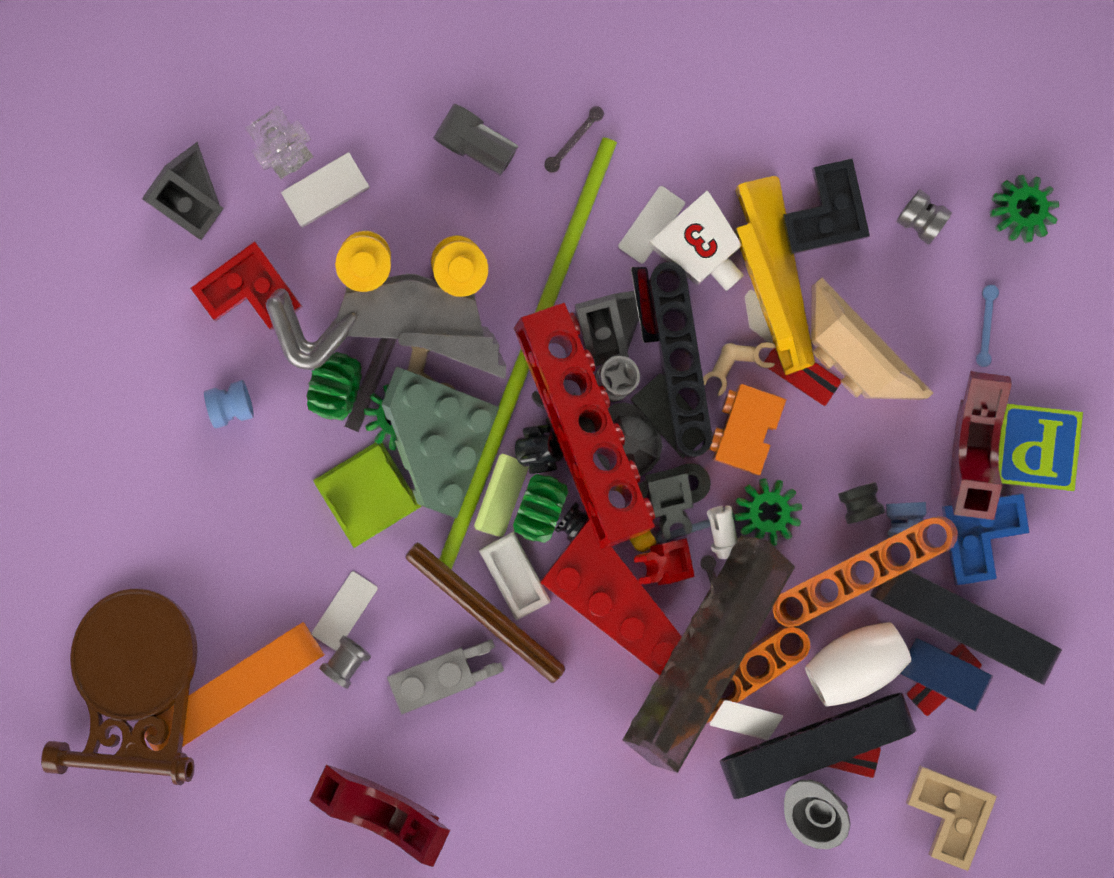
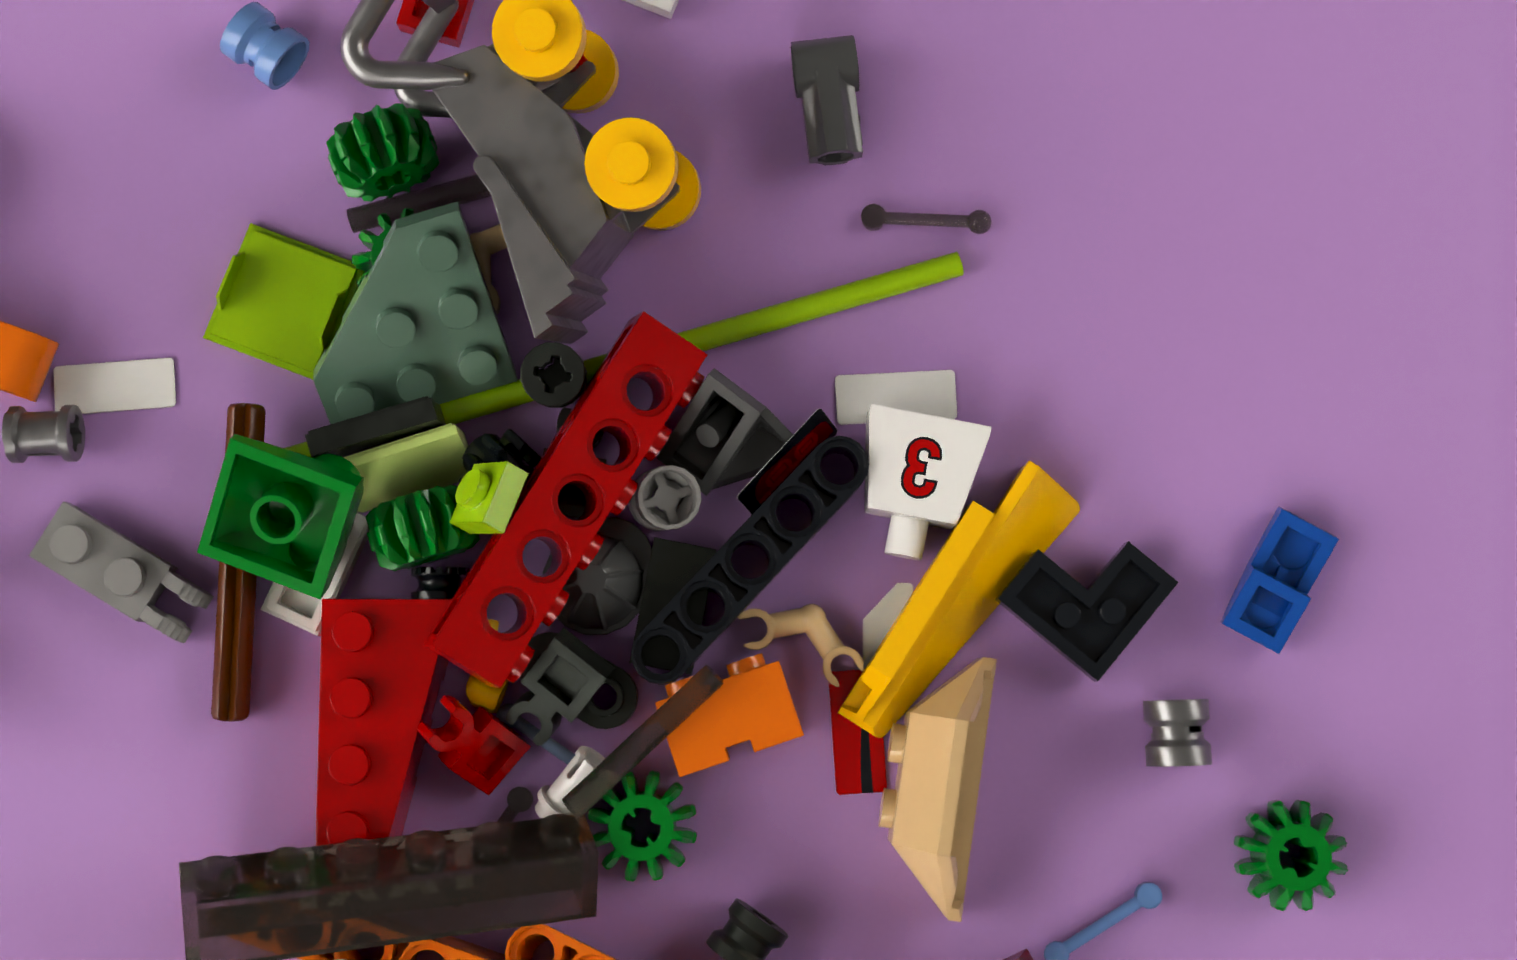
camera: 50 degrees right, 5 degrees down
none -> green slope [197,434,364,599]
none -> pearl dark grey tile [305,396,446,458]
none -> lime plate [449,461,529,534]
none -> pearl dark grey wheel [520,342,587,408]
none -> clear smoke bar [562,664,724,818]
none -> blue slope [1221,506,1339,654]

